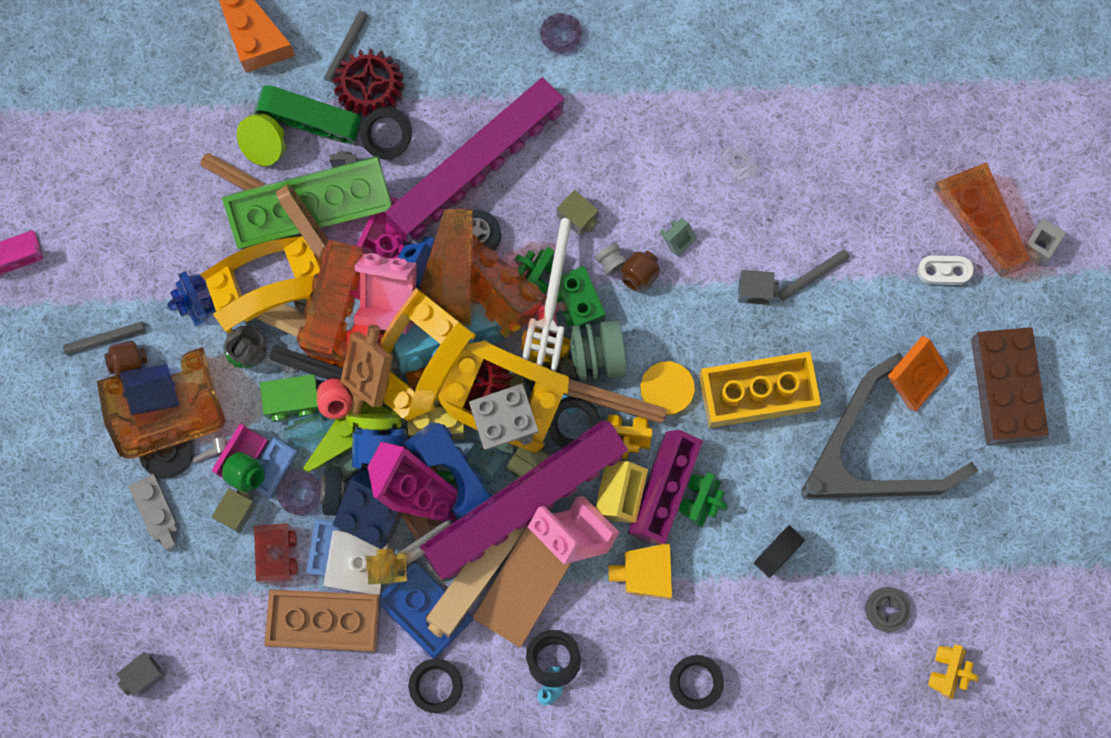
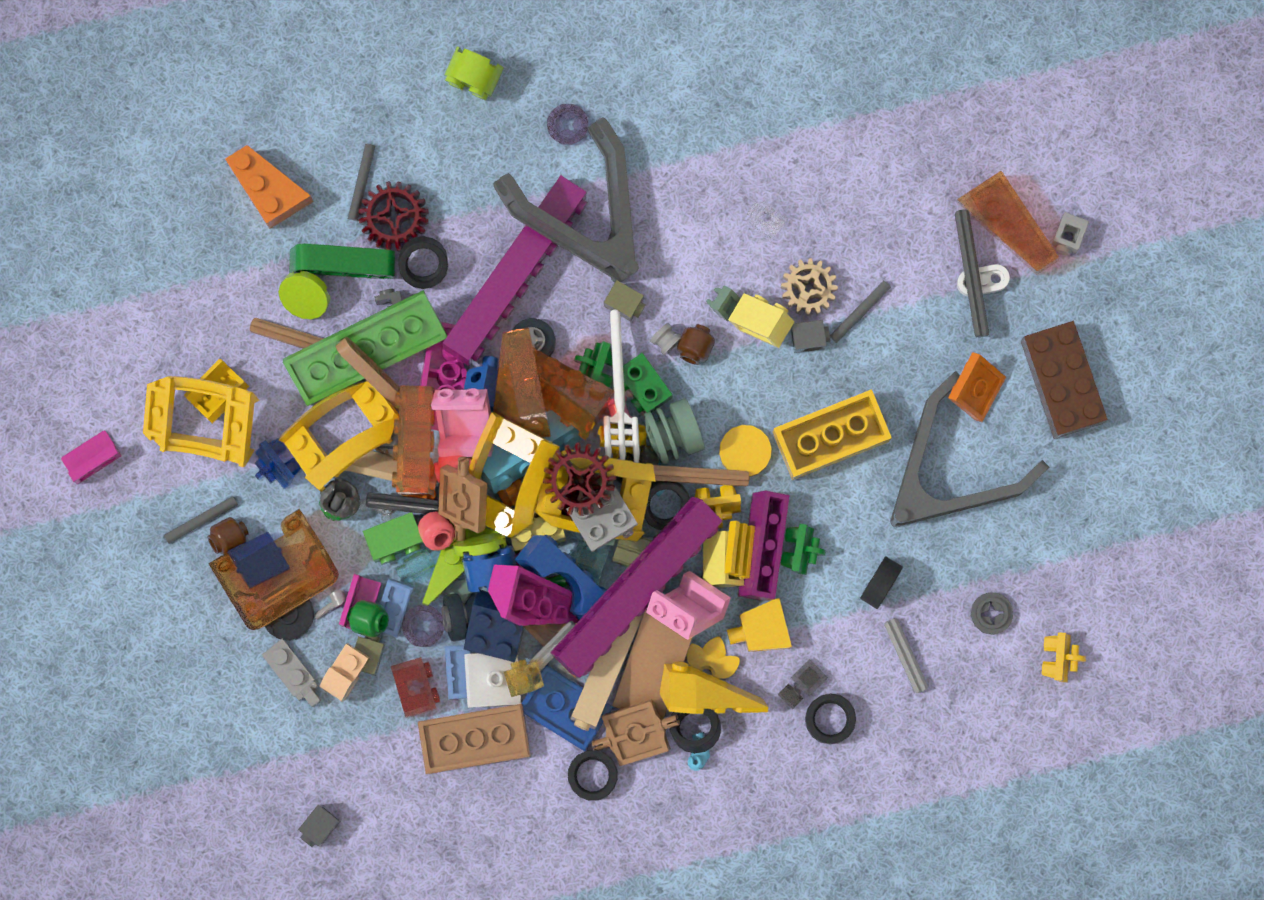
camera: 15 degrees left, 5 degrees up
none -> yellow wedge [143,376,260,467]
none -> yellow bracket [184,359,250,424]
none -> light nougat brick [320,643,370,702]
none -> dark grey piece [493,117,639,283]
none -> dark red gear [543,442,616,516]
none -> medium nougat plate [592,699,680,766]
none -> yellow wedge [659,661,769,714]
none -> yellow plate [687,636,740,679]
none -> yellow tile [724,521,755,579]
none -> light yellow piece [728,293,795,348]
none -> clear smoke plate [777,659,828,710]
none -> tan gear [781,258,838,316]
none -> light grey axle [884,618,928,693]
none -> dark grey axle [955,209,989,338]

